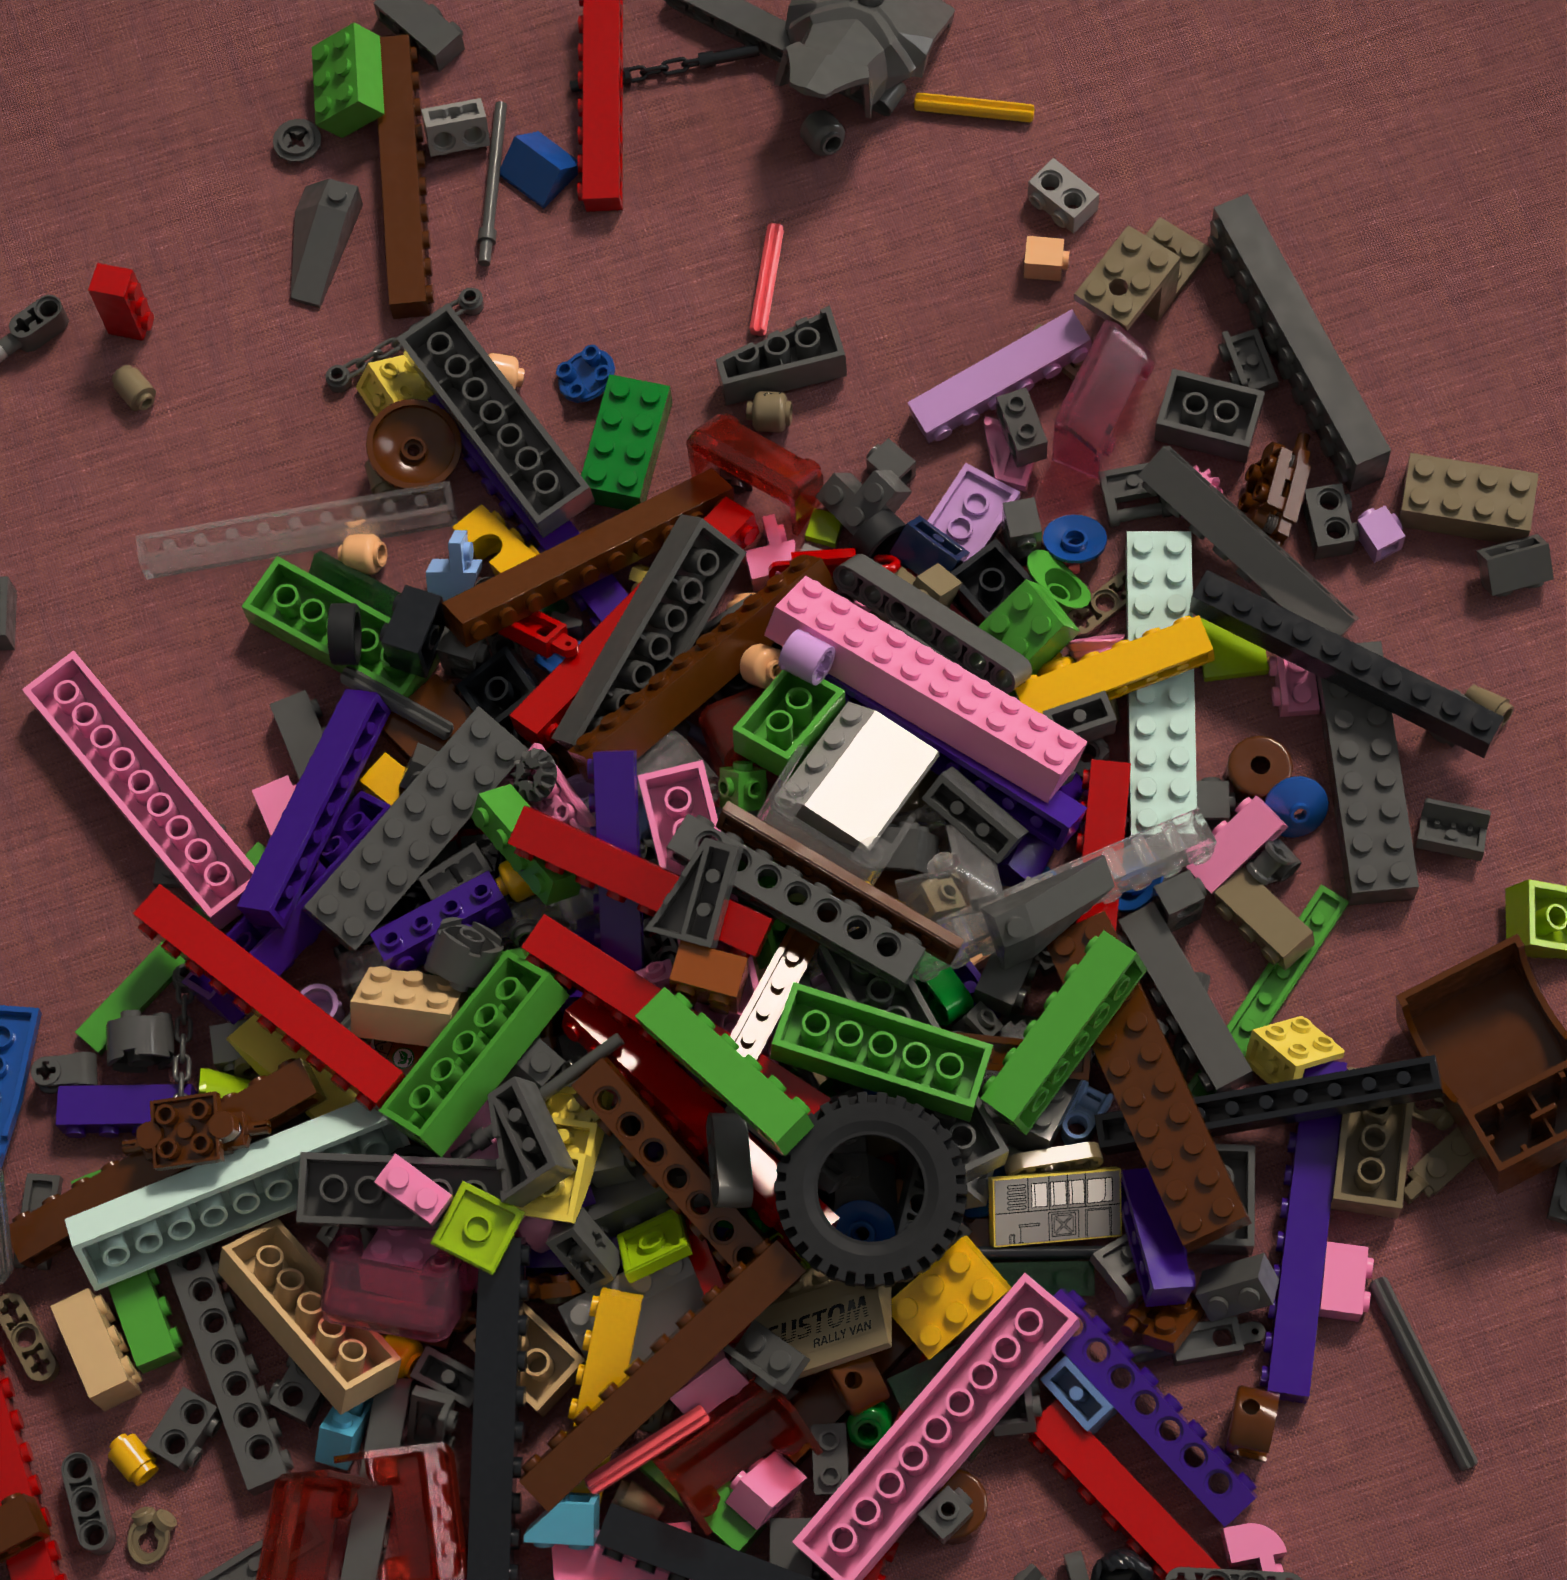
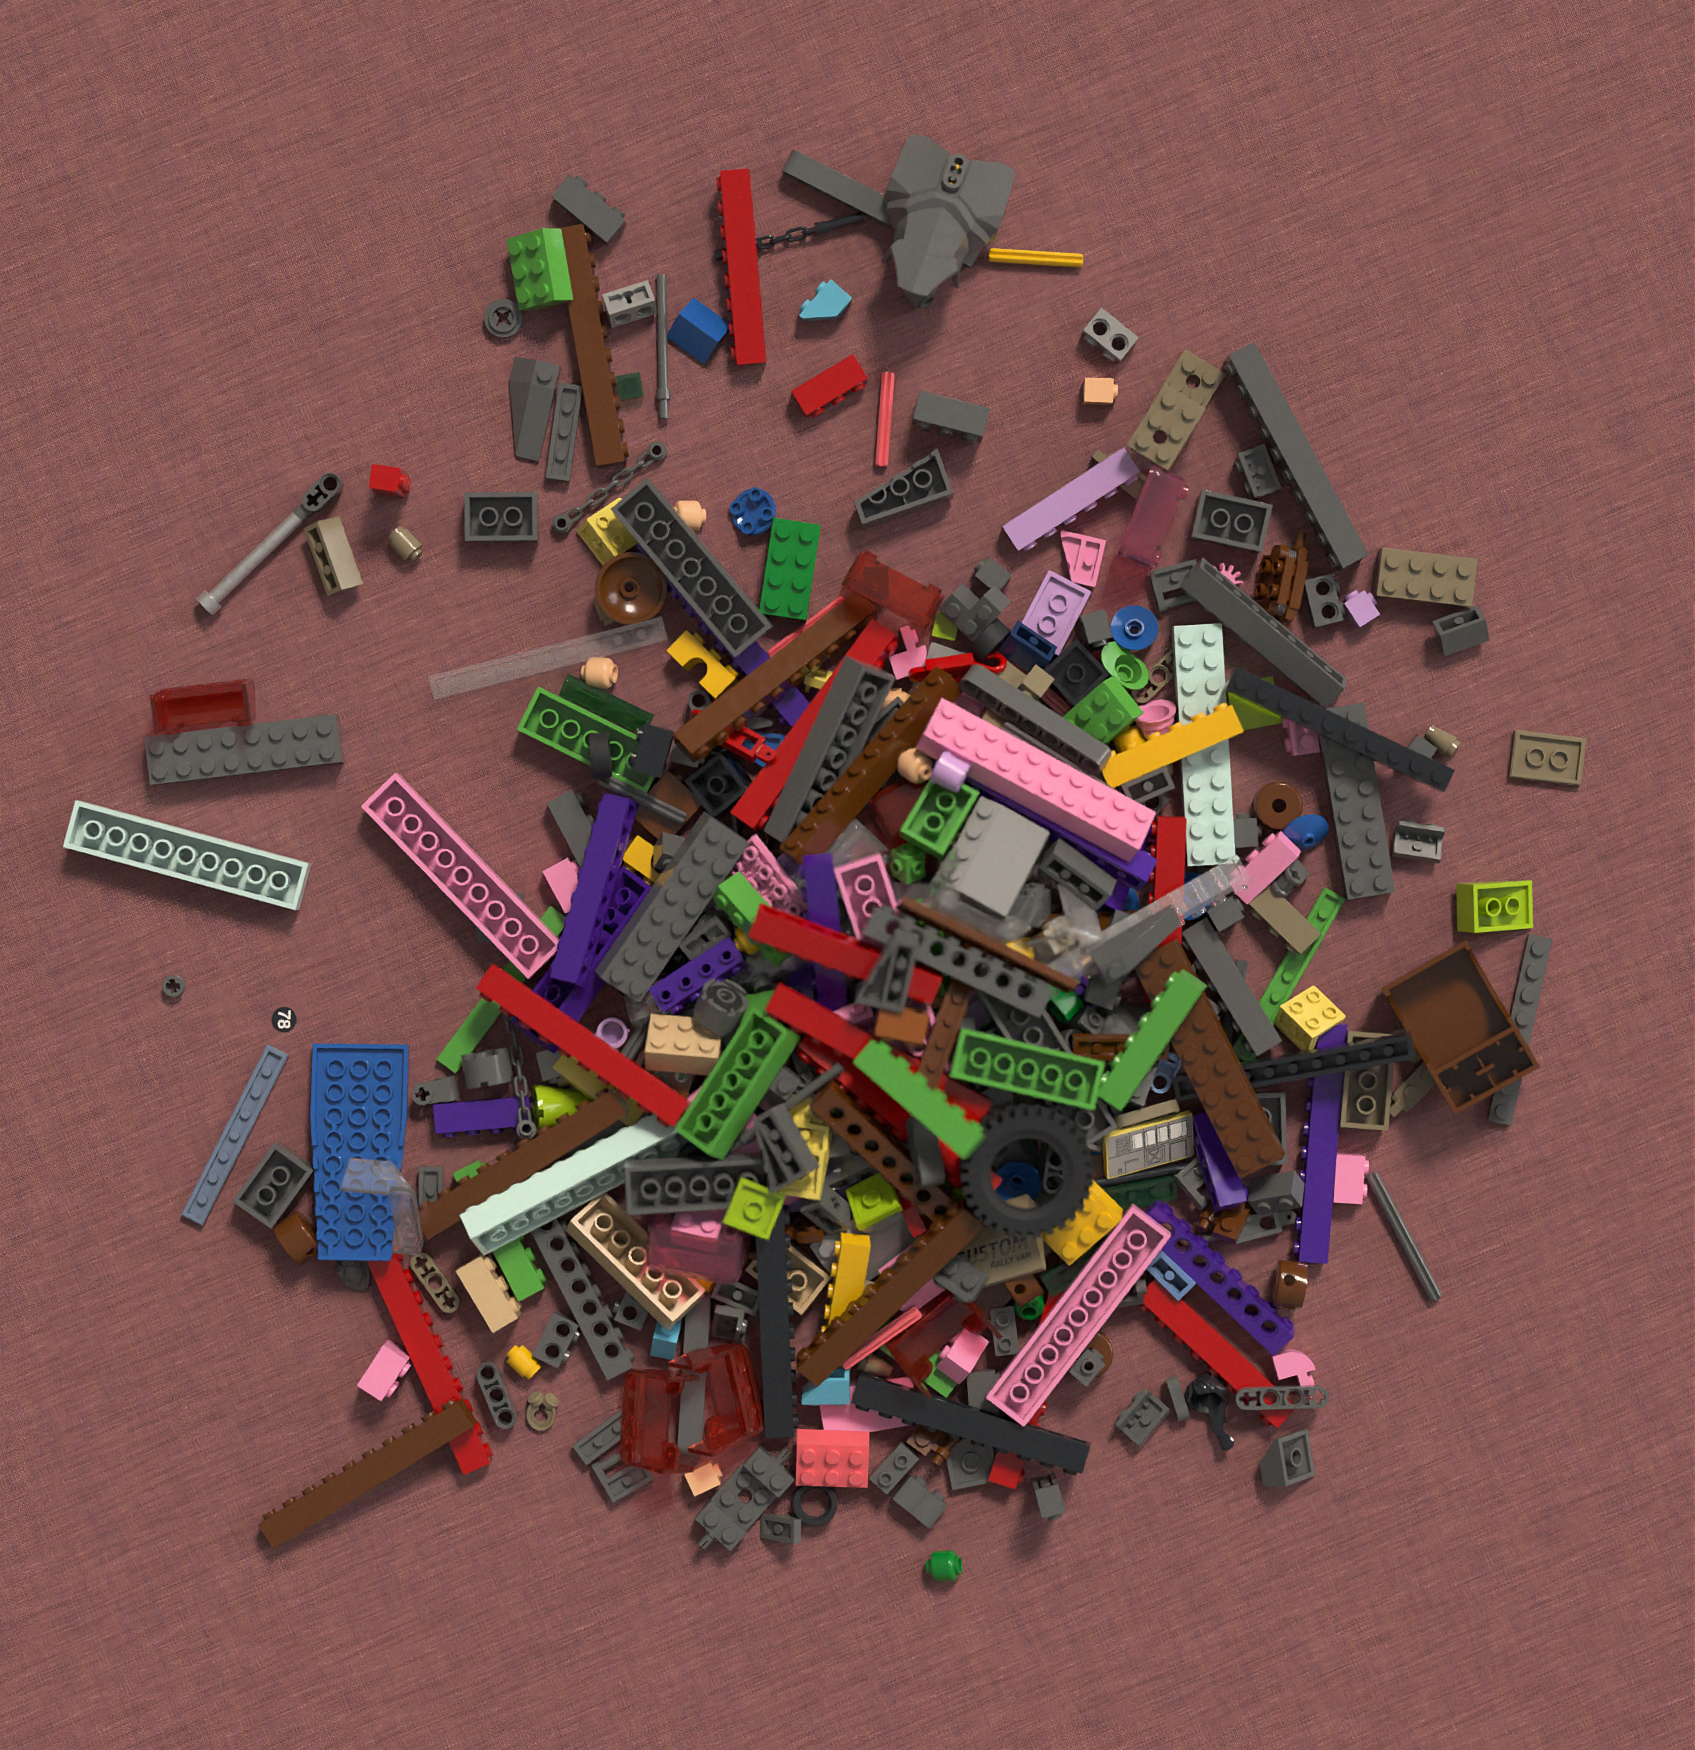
camera: 15 degrees left, 20 degrees up
reddish brown piece [122,1091,272,1171] -> none
bright pink brick [374,1153,453,1227] -> none
light blue brick [426,530,482,601] -> none
dark grey gear [510,748,557,802] -> none
dark tan head [746,391,793,433] -> none
dark grey brick [996,388,1048,468] -> none
none -> dark tan brick [303,516,363,596]
none -> dark grey brick [464,492,539,543]
none -> dark grey plate [546,383,583,482]
none -> clear green plate [616,372,644,401]
none -> red brick [791,354,868,418]
none -> medium azure slope [799,279,852,321]
none -> dark grey brick [912,391,990,444]

